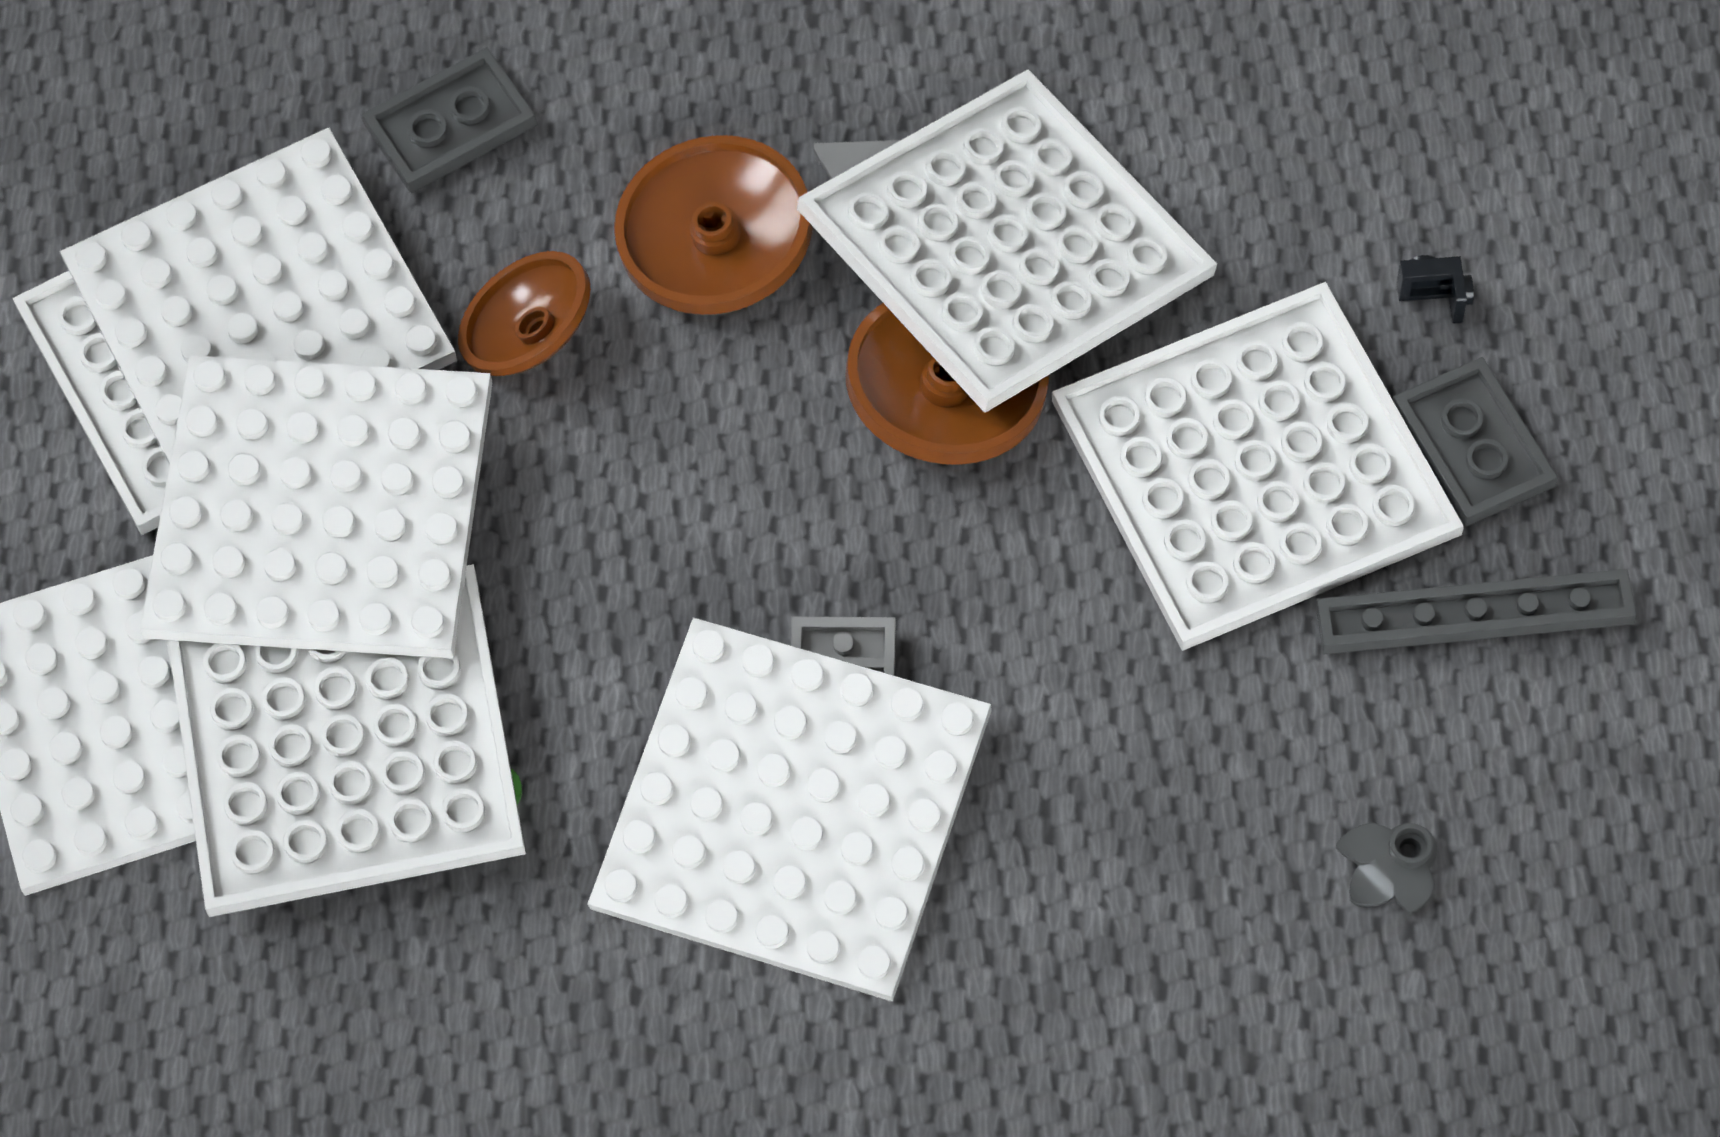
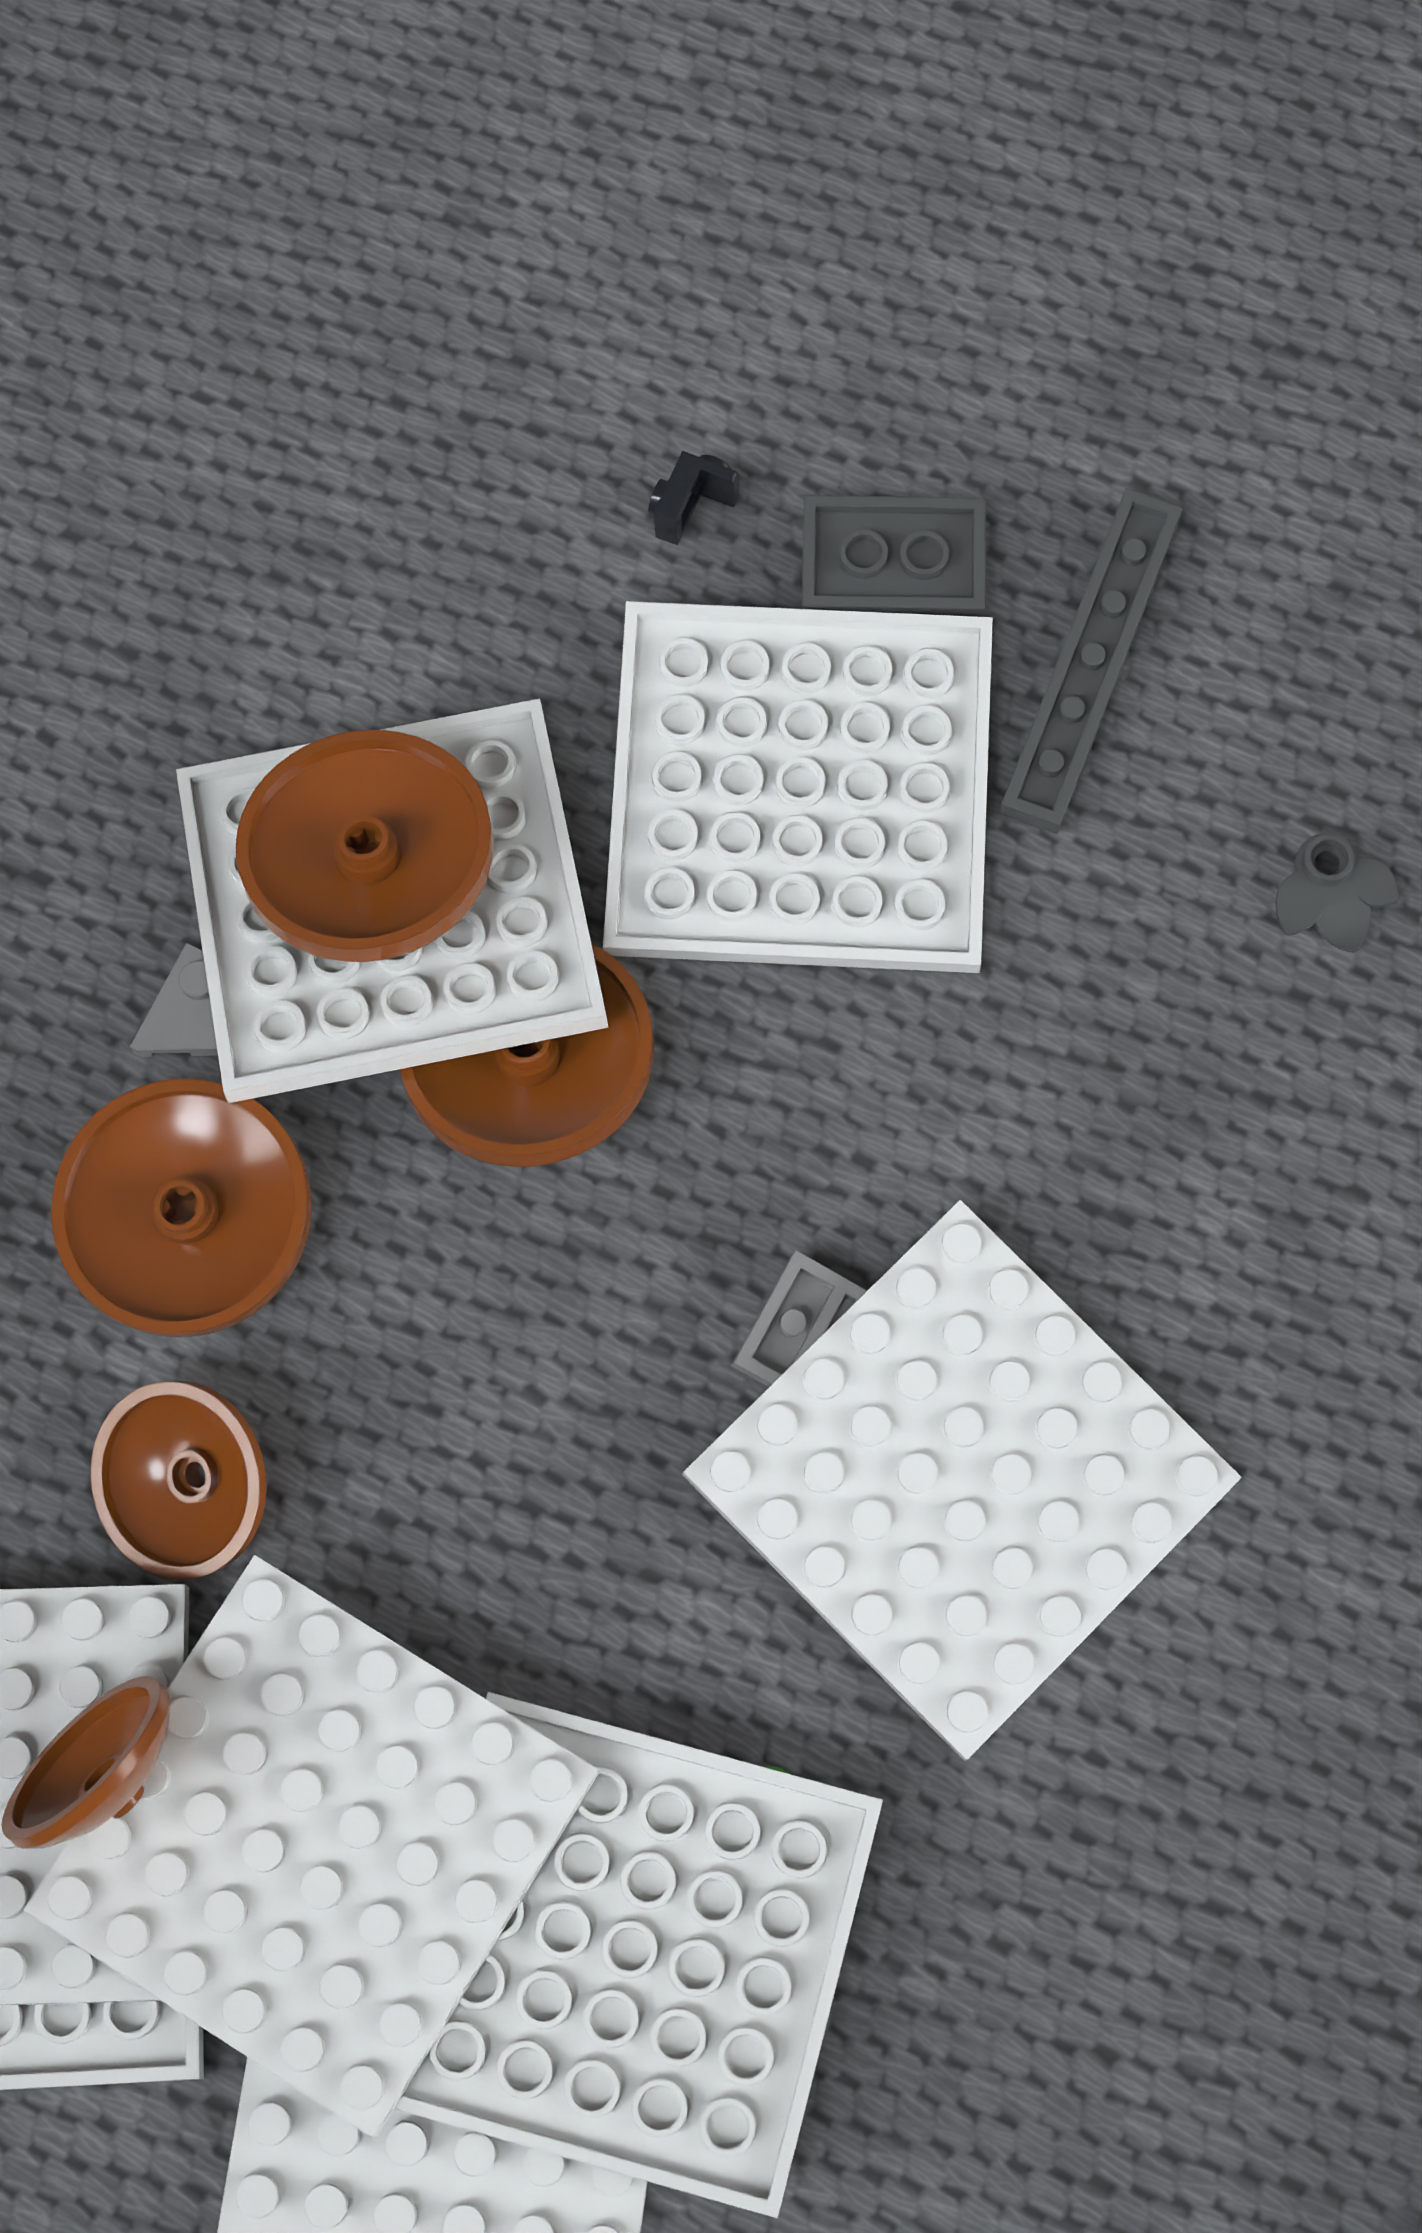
camera: 65 degrees left, 10 degrees up
none -> dark orange dish [2,1676,170,1849]
none -> dark orange dish [236,730,494,962]

